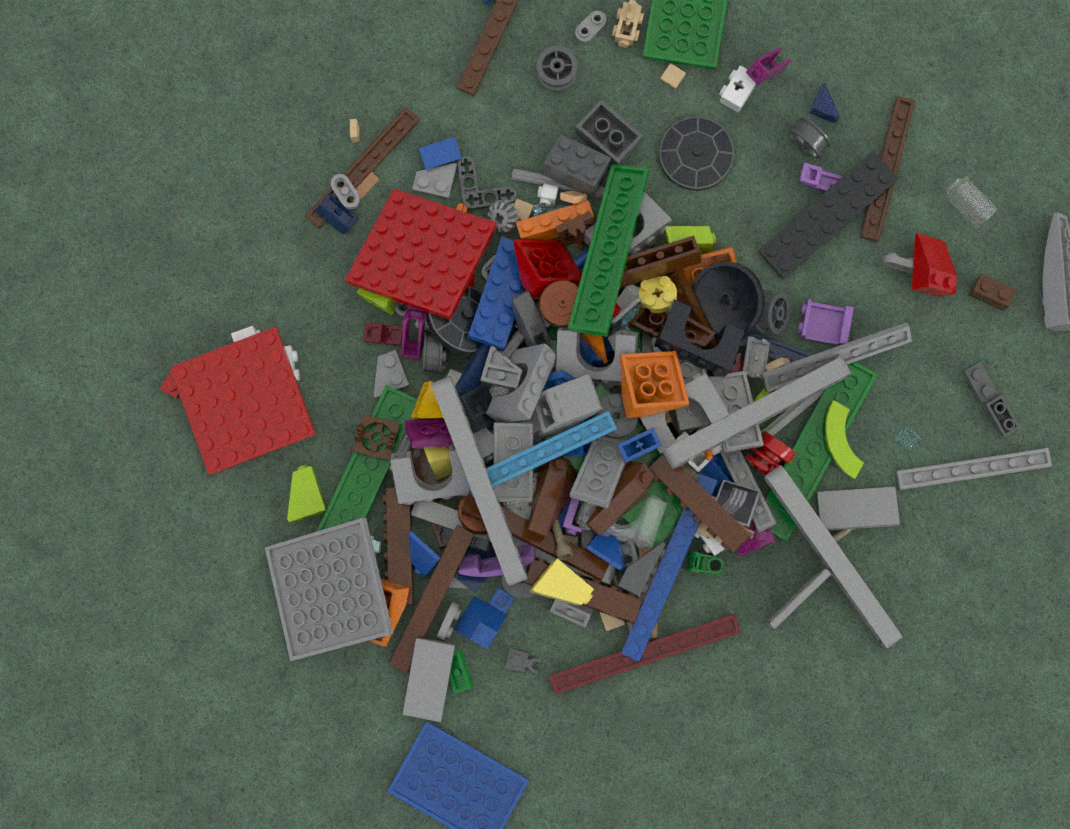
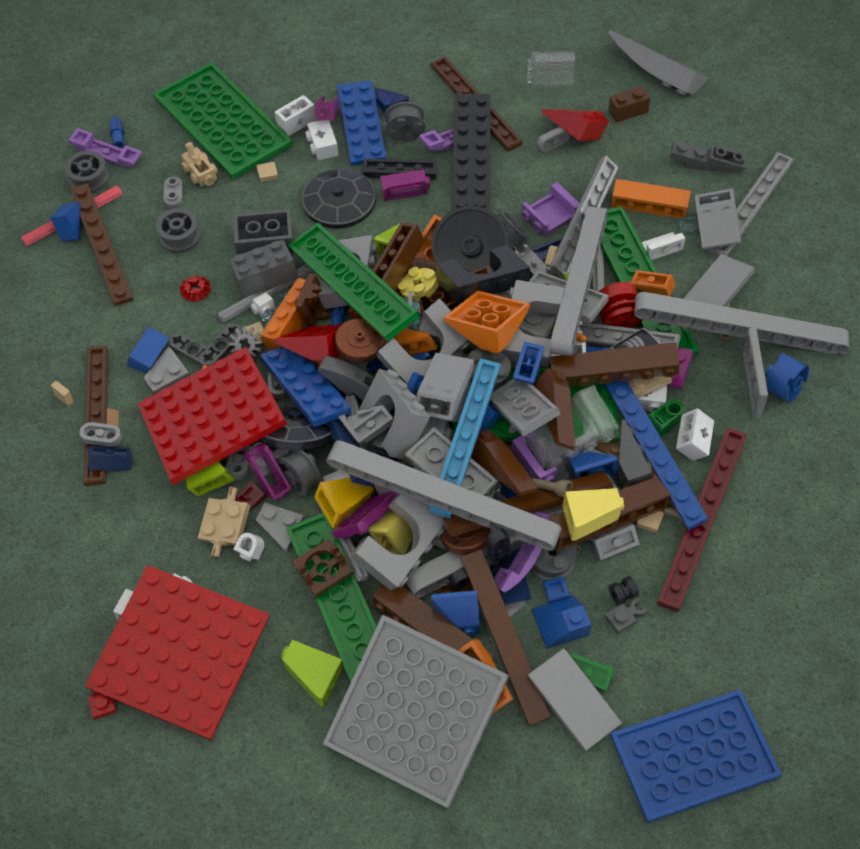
camera: 50 degrees left, 25 degrees down
light grey plate [437,602,462,641] -> none
light nougat tile [560,190,587,204] -> none
lime tile [825,400,864,479] -> none
none -> red gear [179,274,211,301]
none -> tan plate [198,487,250,558]
none -> white plate [234,533,264,562]
none -> white brick [275,95,316,136]
none -> blue plate [337,80,387,166]
none -> black plate [362,158,437,179]
none -> magenta window [380,169,431,202]
none -> black wheel [608,576,639,605]
none -> orange brick [611,179,691,219]
none -> orange slope [630,270,675,296]
none -> white panel [642,232,685,260]
none -> white brick [676,408,714,461]
none -> light grey slope [695,188,741,250]
none -> blue brick [765,353,810,402]

